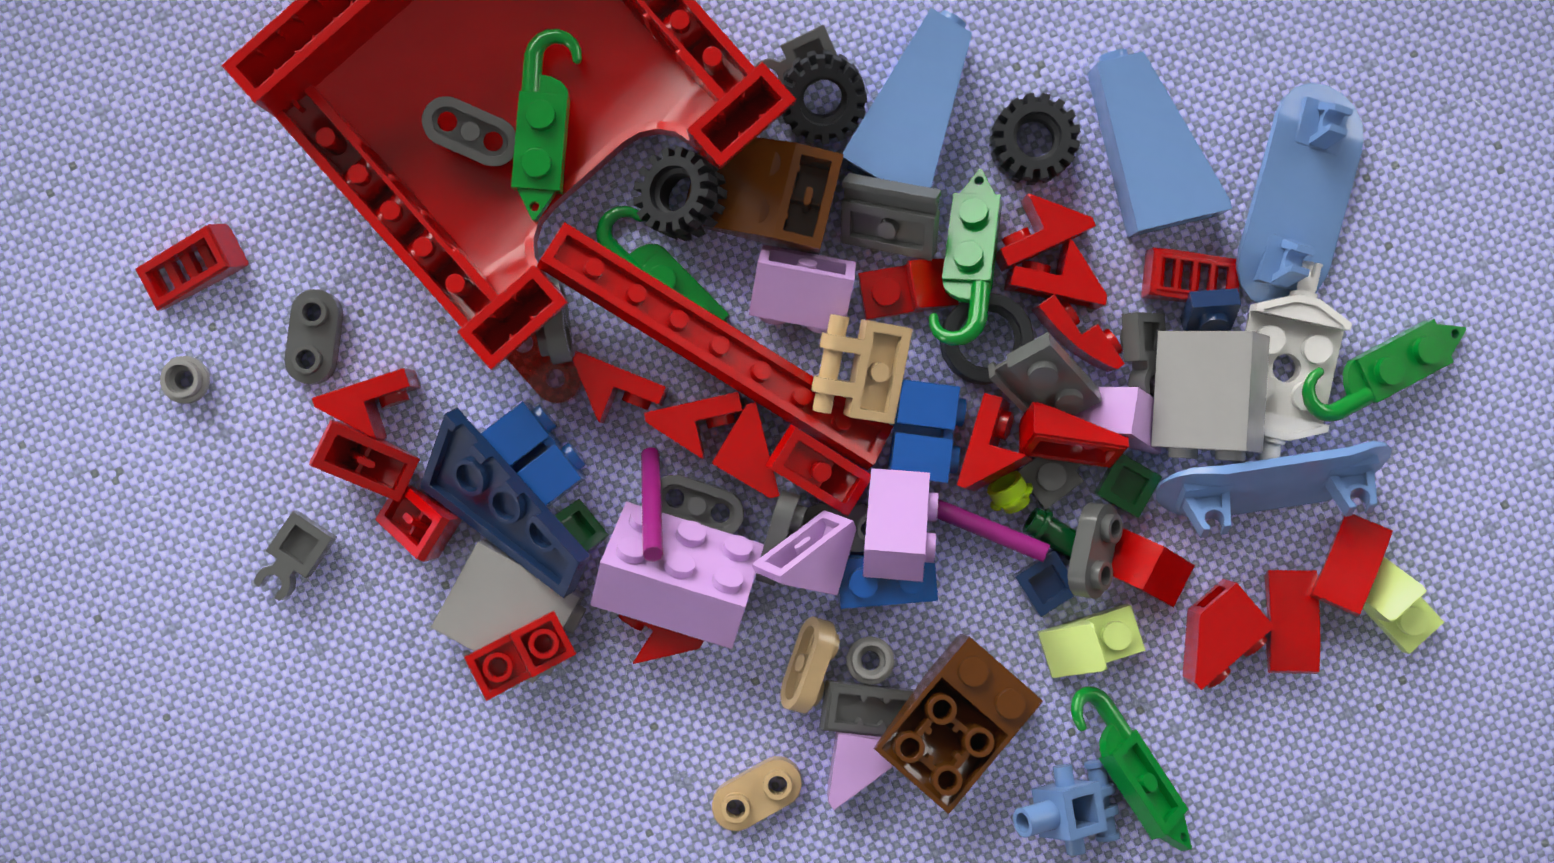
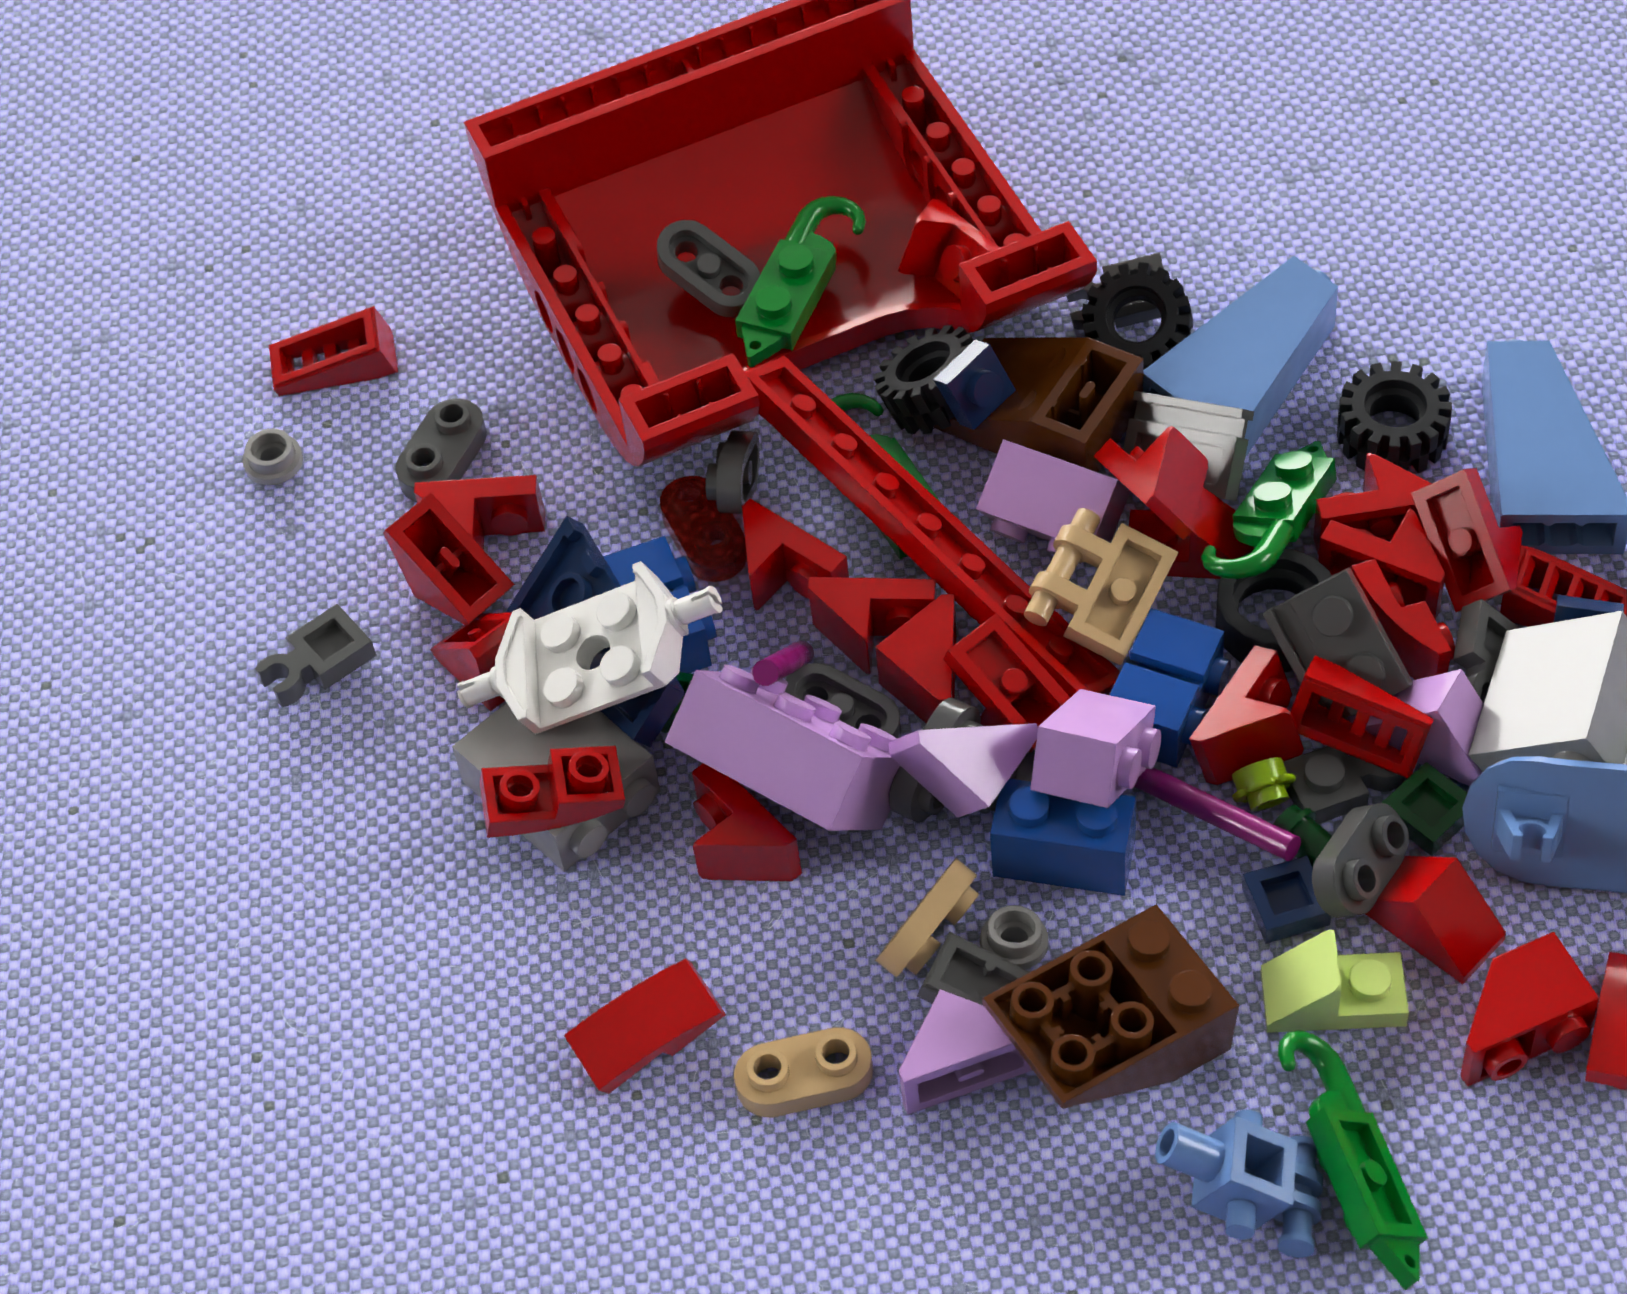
camera: 25 degrees right, 35 degrees down
none -> white plate [457,561,723,735]
none -> red slope [564,958,726,1094]
none -> red slope [898,199,1000,299]
none -> dark blue plate [933,340,1016,430]
none -> red slope [1093,426,1208,540]
none -> red slope [1411,468,1523,613]

